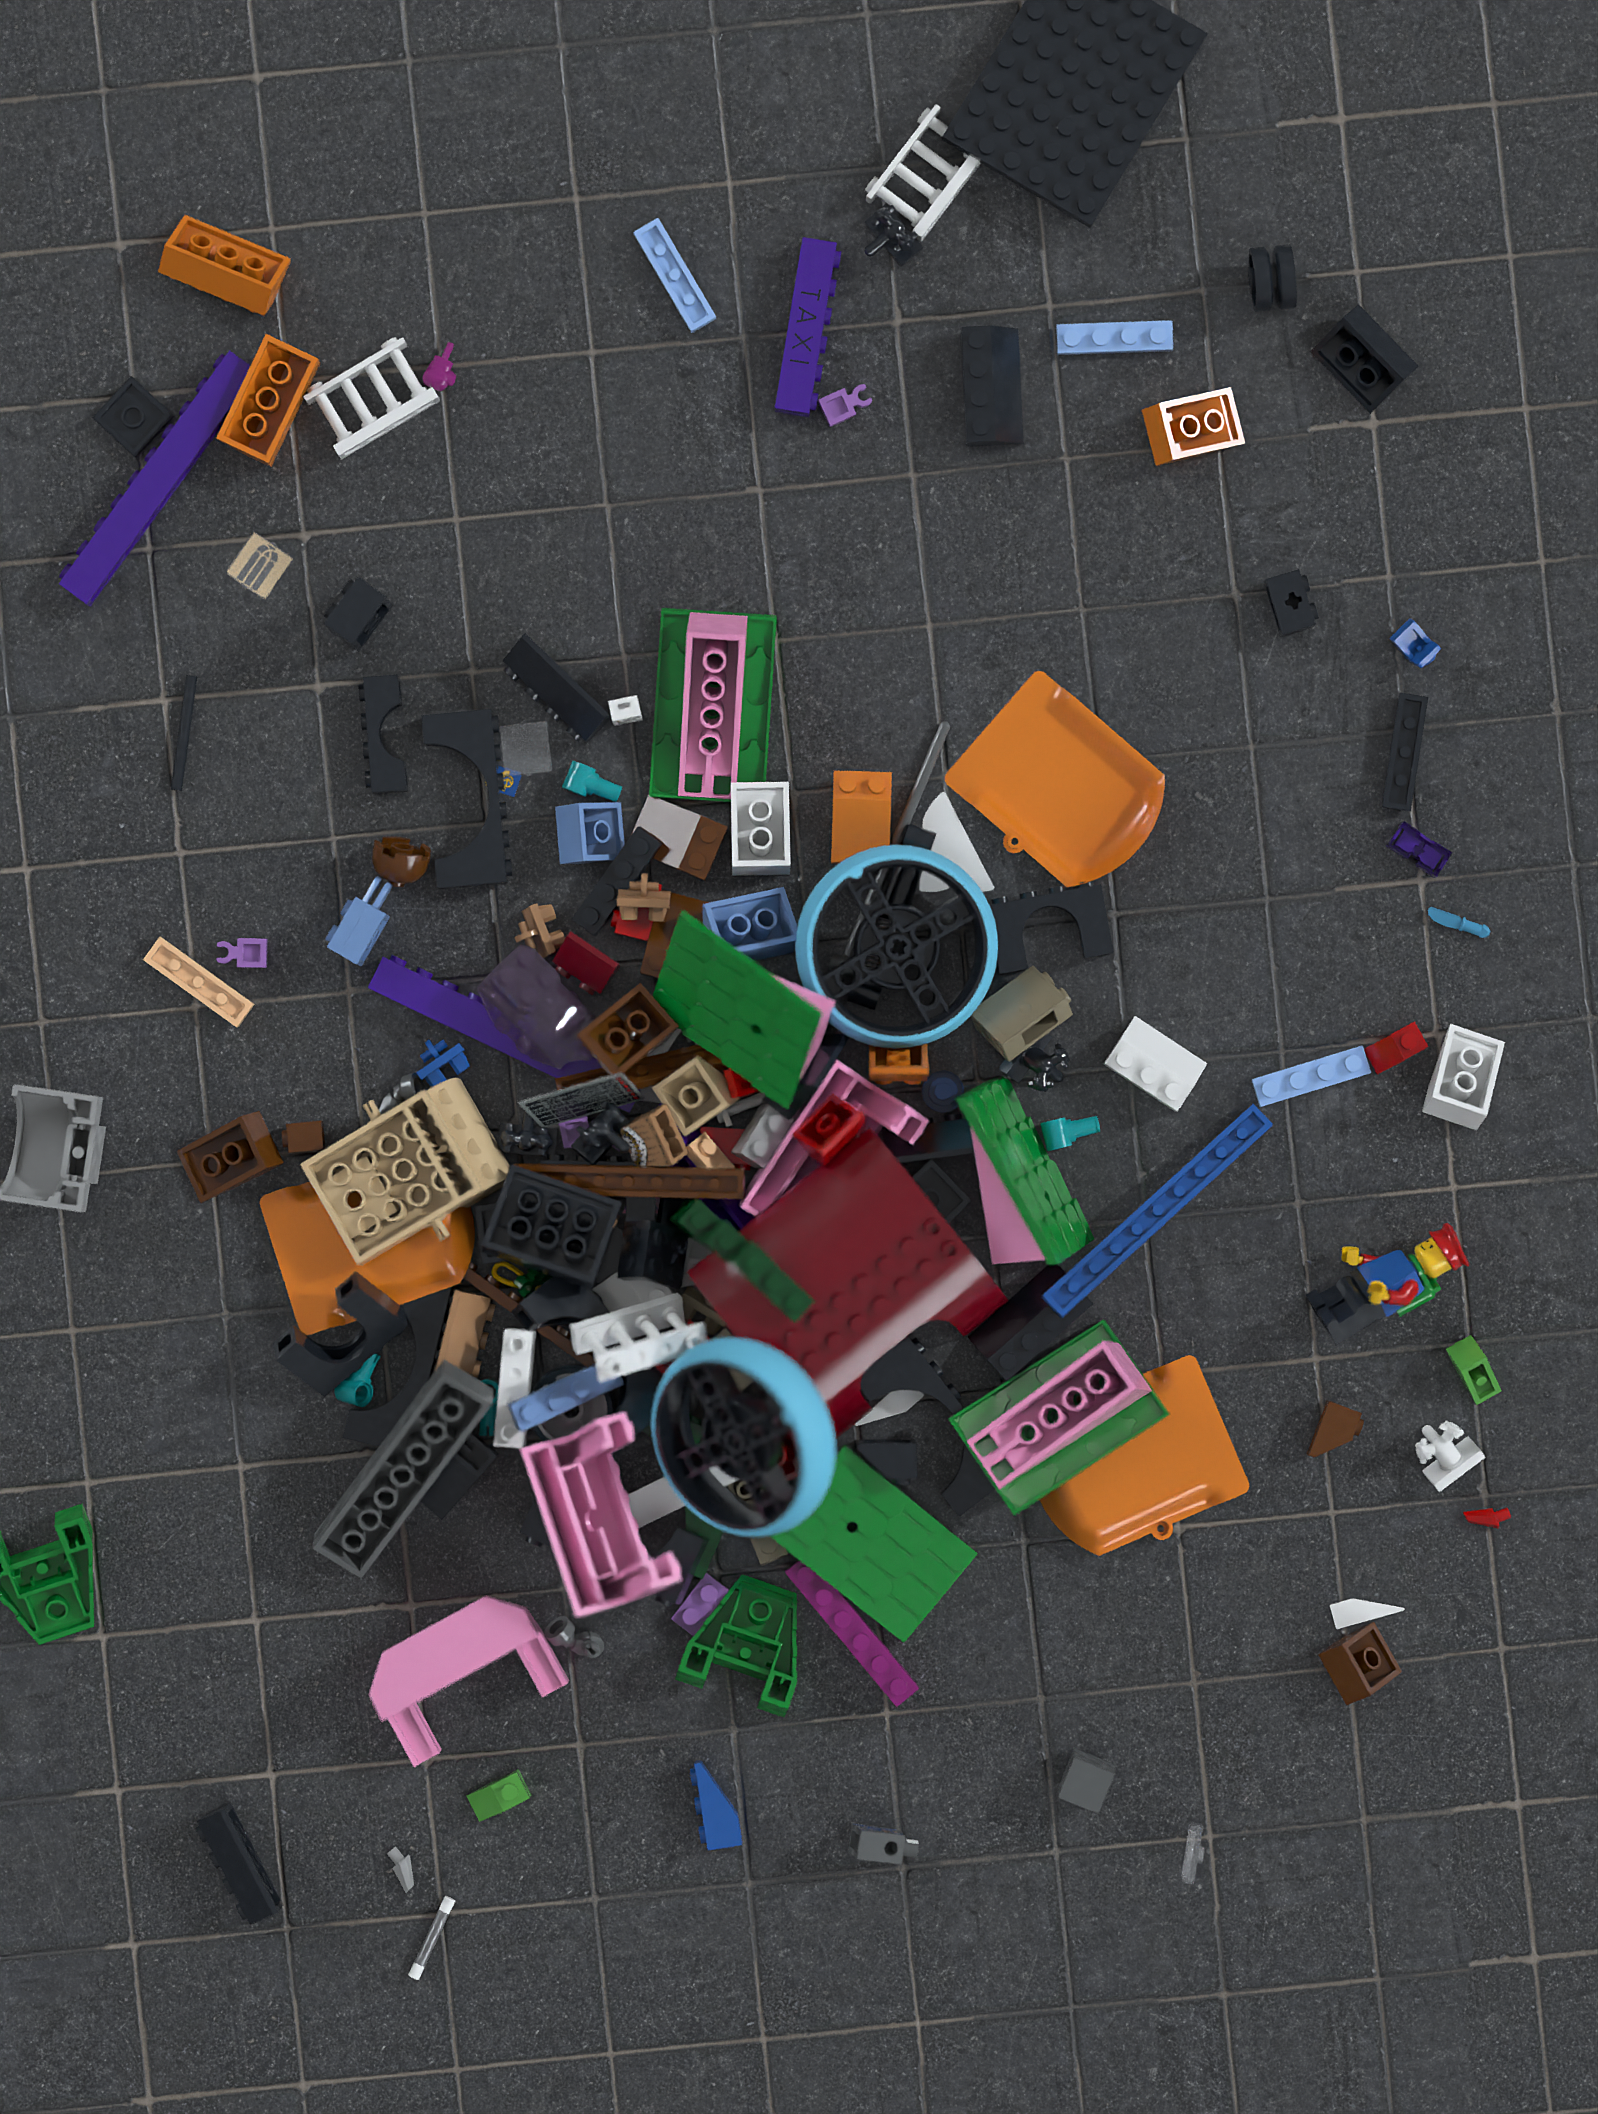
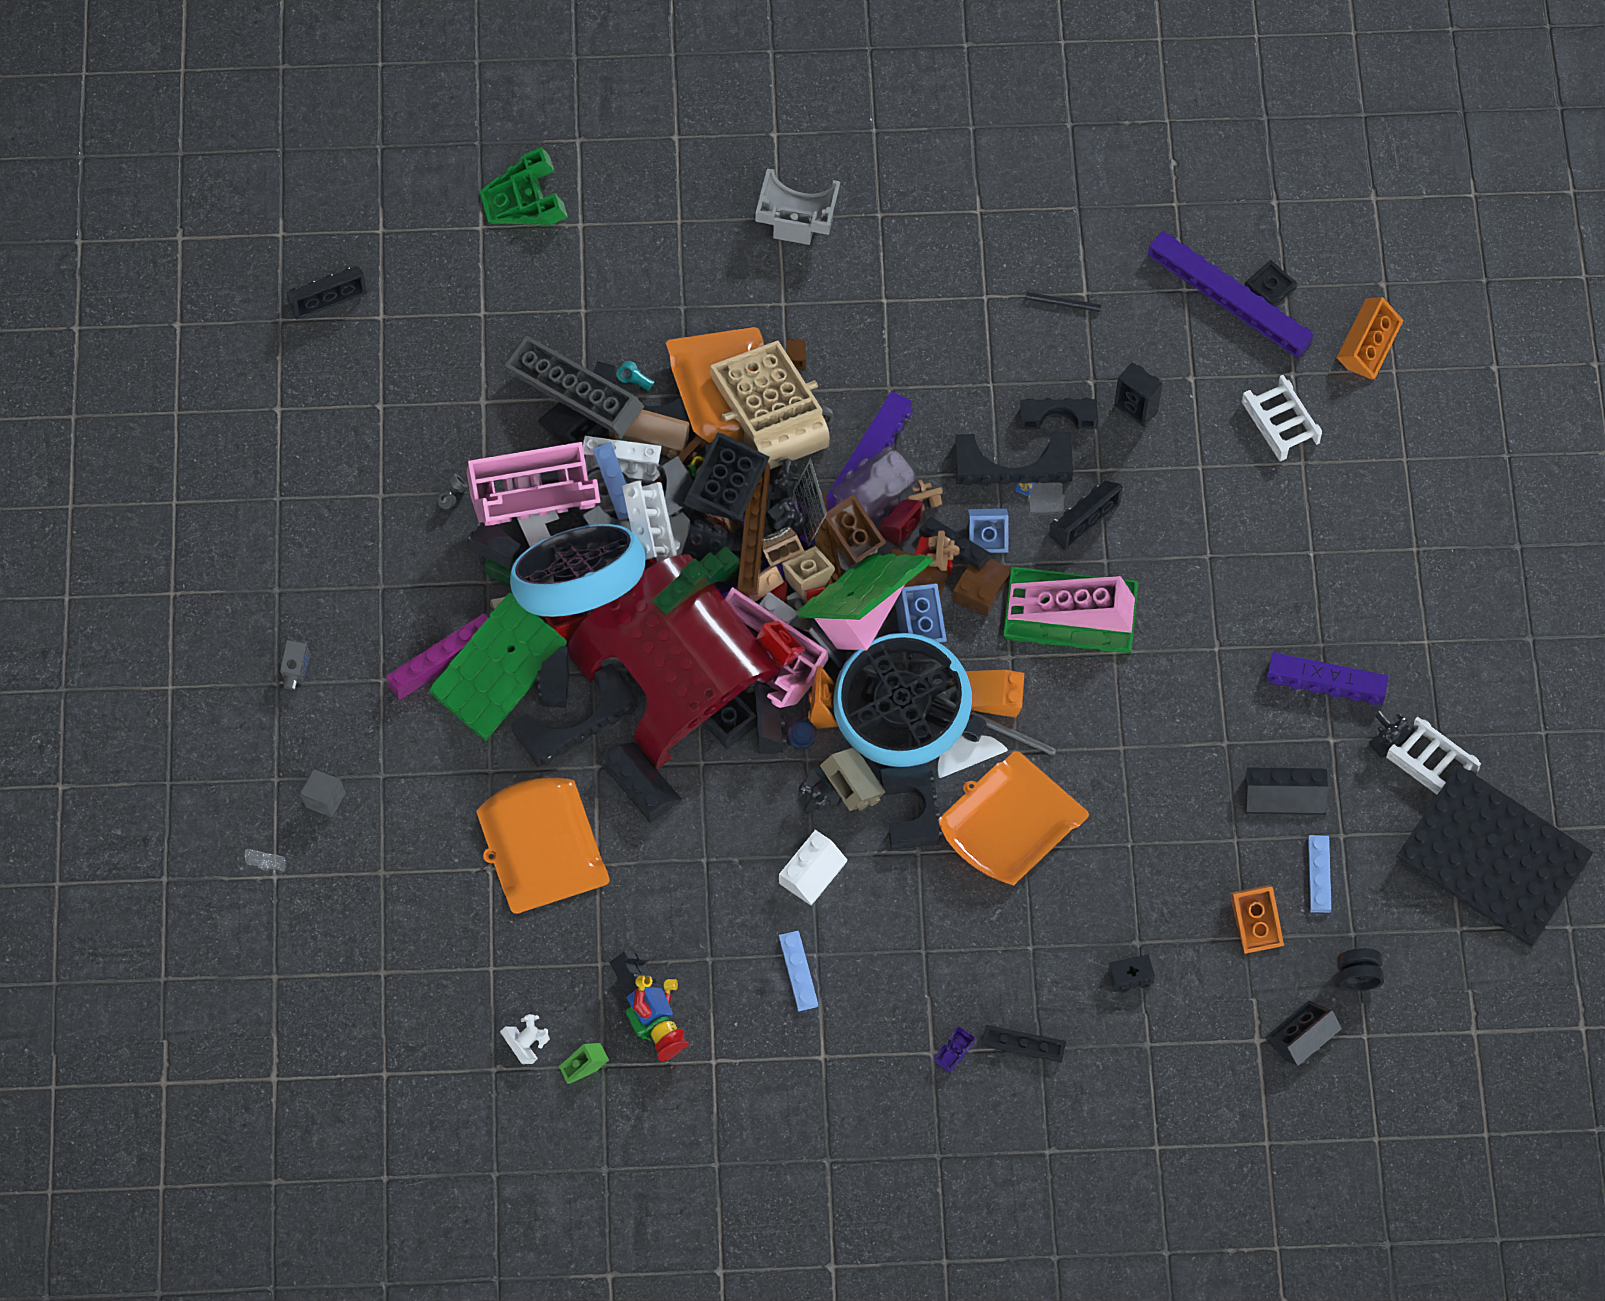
camera: 85 degrees right, 25 degrees down
light nougat plate [143,937,255,1028] -> none
reddish brown slope [177,1111,284,1203] -> none
orange slope [216,334,320,467] -> none
medium lavender plate [217,938,268,968] -> none
clear piece [225,531,293,600] -> none
black arch [273,1271,408,1397] -> none
medium blue brick [326,876,393,967] -> none
bright pink wedge [369,1595,569,1767] -> none
reddish brown cylinder [372,836,431,887] -> none
light grey bar [387,1846,414,1893] -> none
flat silver bar [408,1896,455,1980] -> none
blue hips [417,1039,470,1087] -> none
magenta piece [422,342,456,392] -> none
bright green slope [466,1769,531,1822] -> none
teal pin [562,760,622,802] -> none
white piece [608,695,643,726] -> none
light blue plate [633,218,716,333] -> none
medium lavender plate [671,1572,729,1636] -> none
green wedge [675,1574,797,1718] -> none
blue slope [690,1760,743,1850] -> none
white slope [731,782,791,876] -> none
medium lavender plate [818,384,872,427] -> none
white sticker [855,1390,924,1426] -> none
piece [948,1320,1171,1515] -> none
green piece [956,1076,1095,1265] -> none
teal pin [1040,1116,1100,1151] -> none
blue plate [1042,1104,1273,1319] -> none
reddish brown slope [1307,1400,1364,1457] -> none
reddish brown slope [1318,1621,1402,1705] -> none
white sticker [1330,1599,1405,1629] -> none
red slope [1364,1021,1429,1074] -> none
blue bracket [1389,618,1441,668] -> none
white slope [1422,1024,1505,1130] -> none
dark azure piece [1428,907,1490,938] -> none
red bar [1463,1507,1511,1528] -> none

